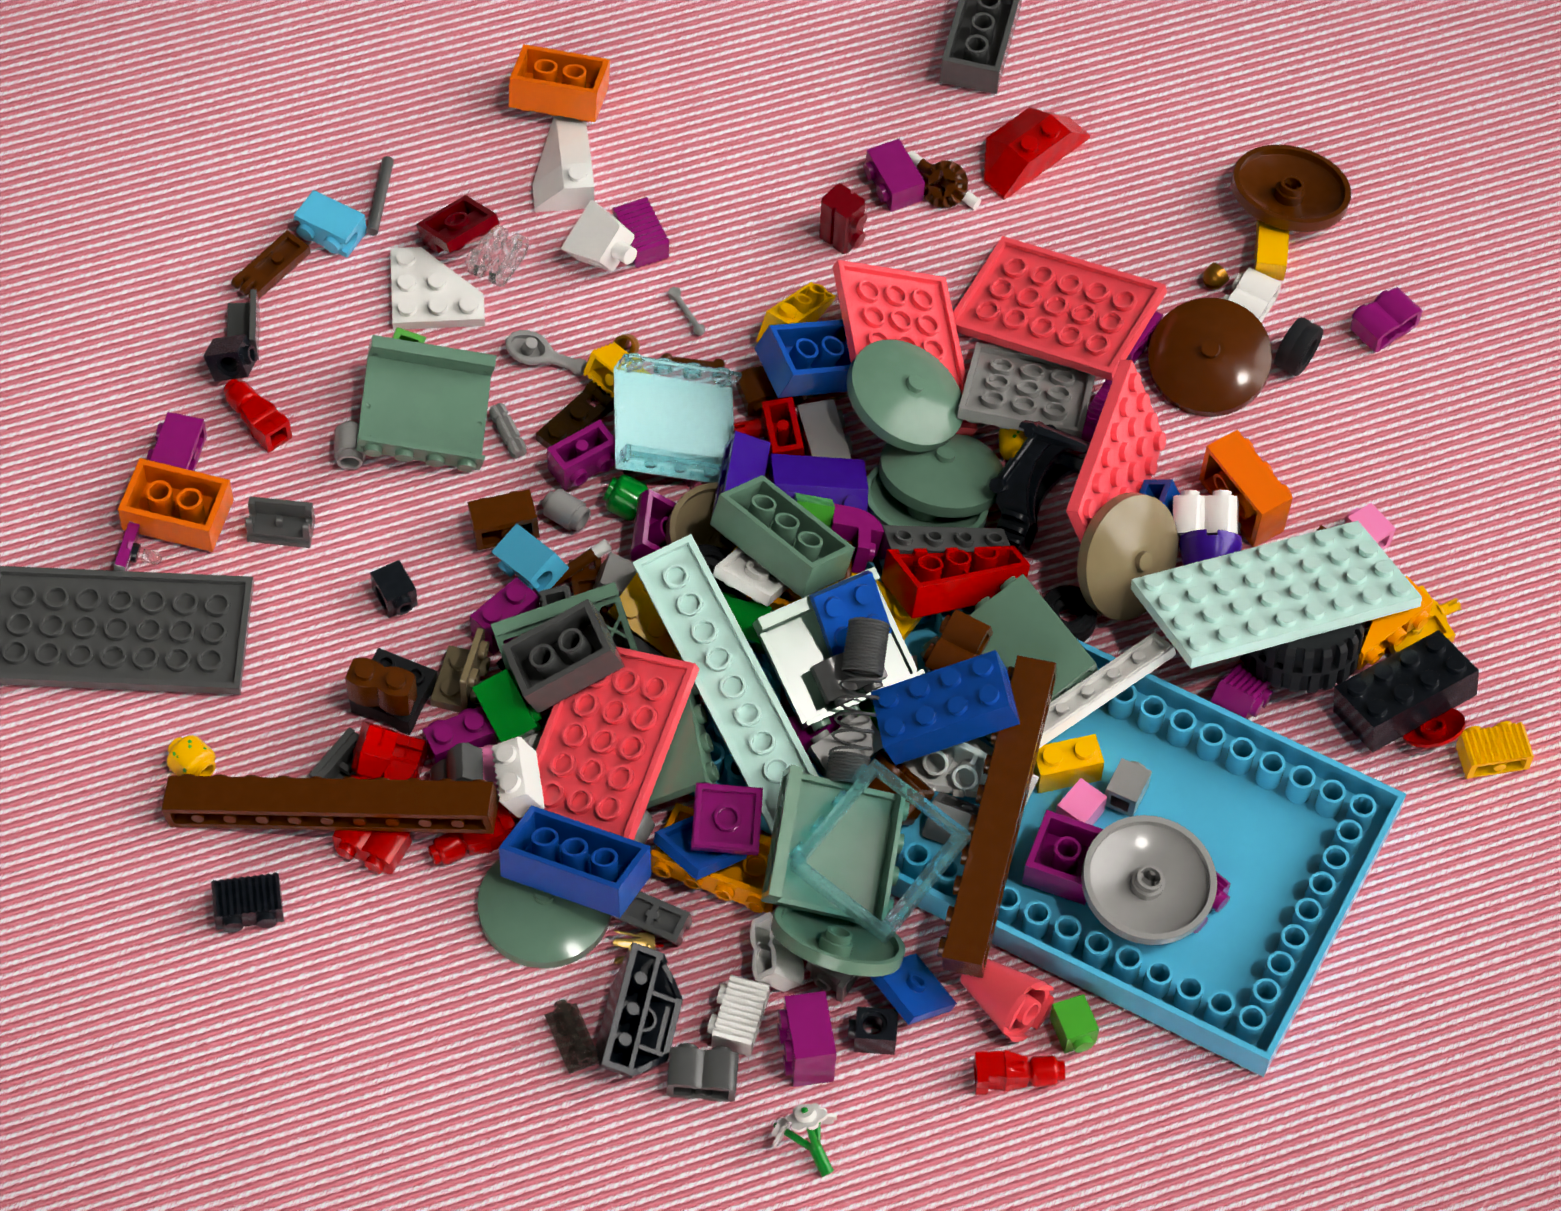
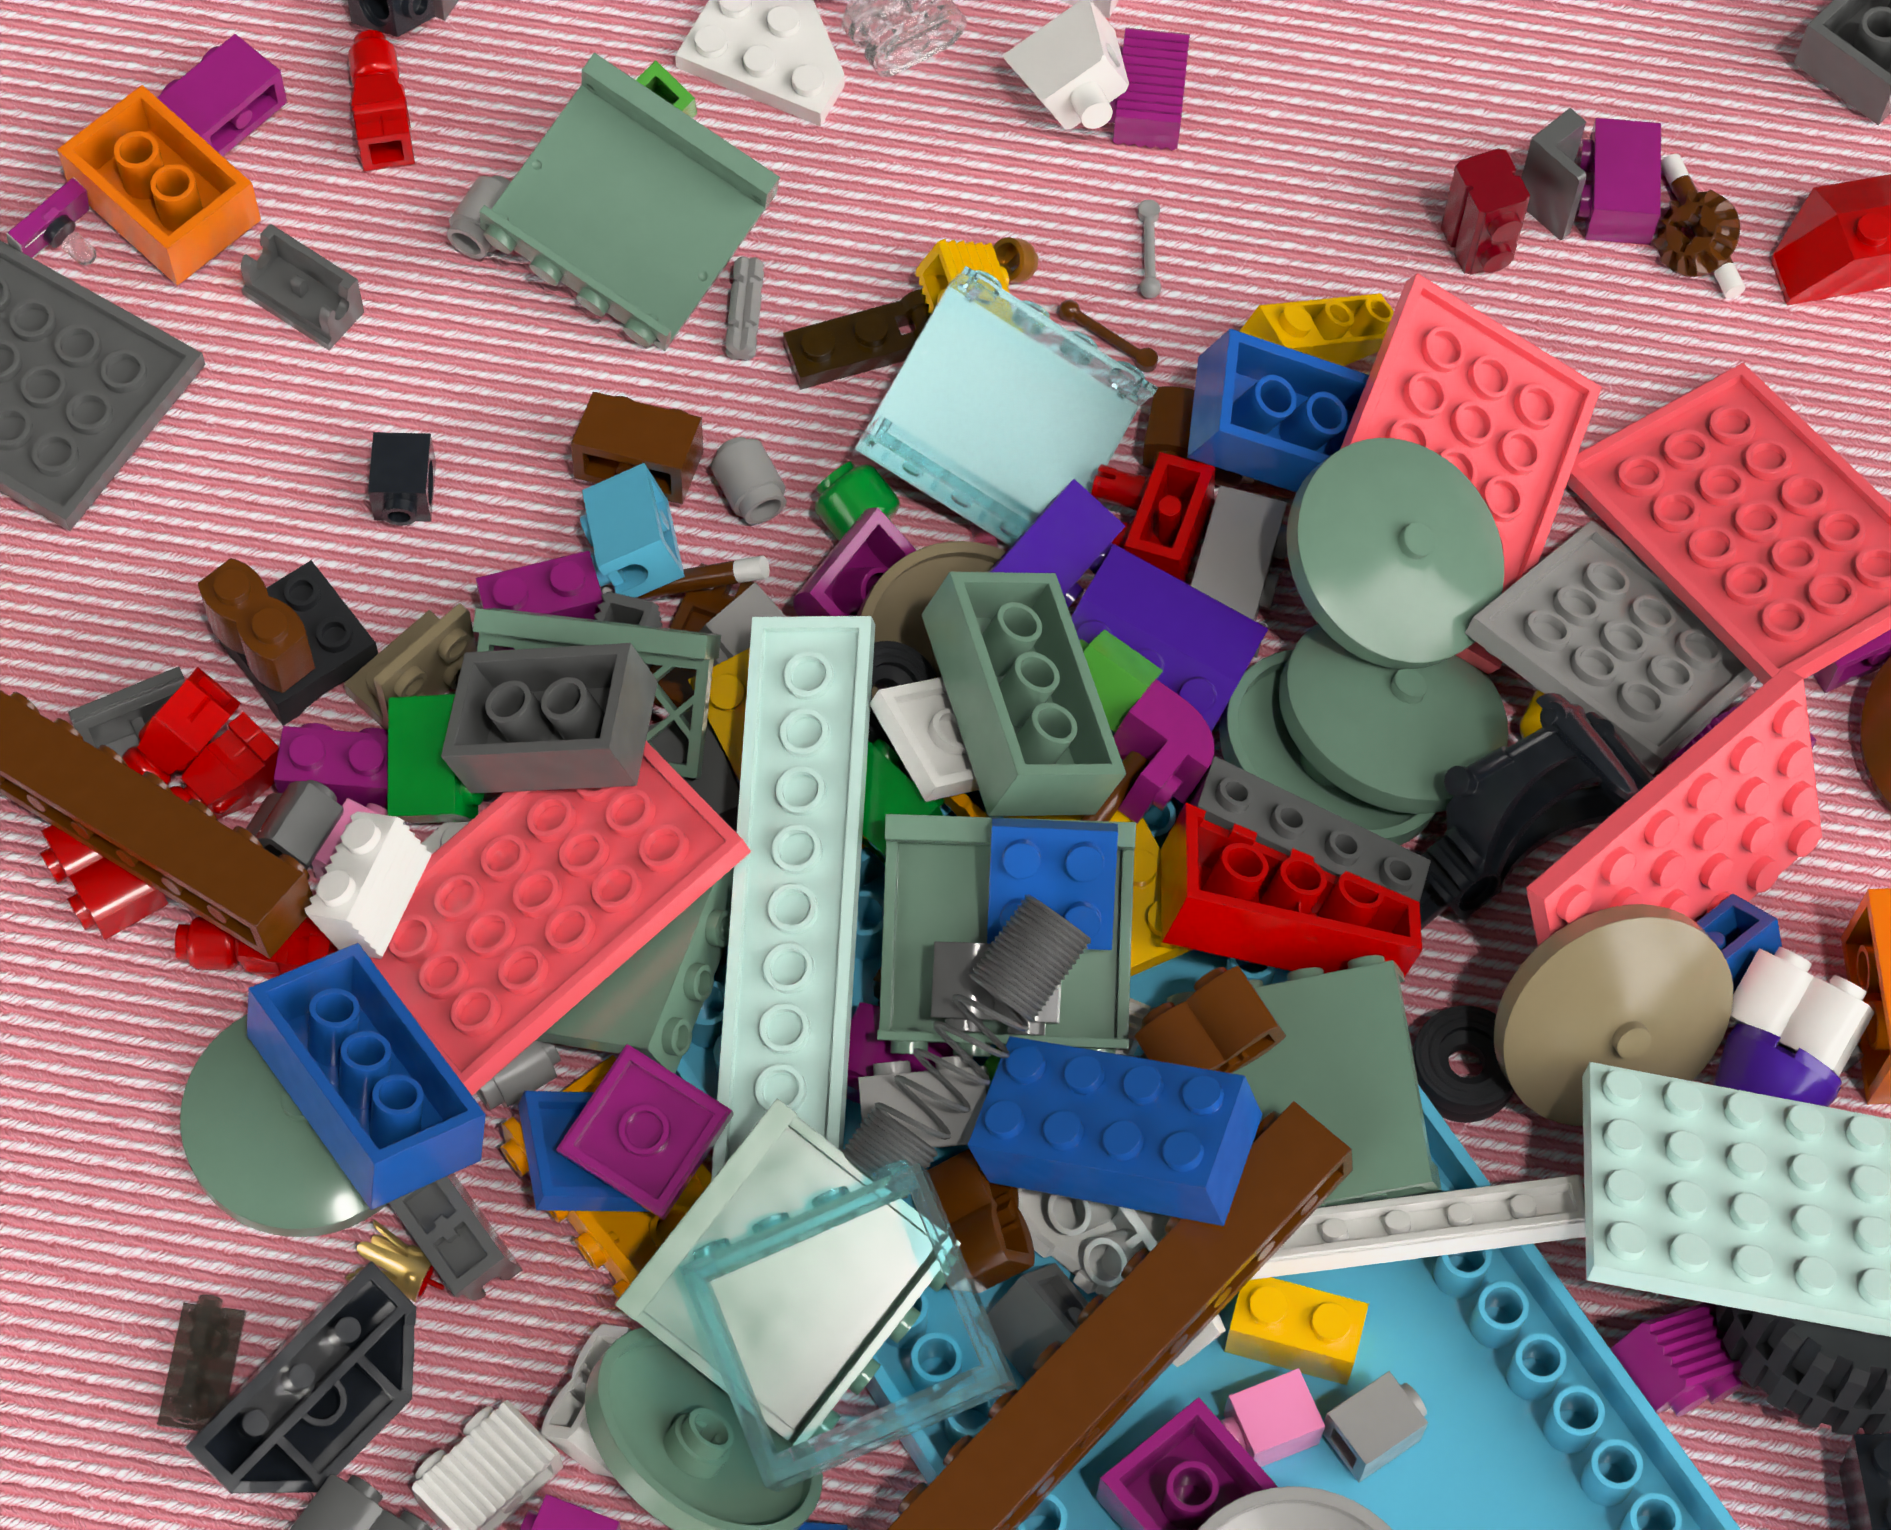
camera: 30 degrees right, 5 degrees up
light grey piece [505,330,587,376] -> none
magenta brick [547,420,615,491] -> none
none -> dark grey panel [1521,108,1587,240]

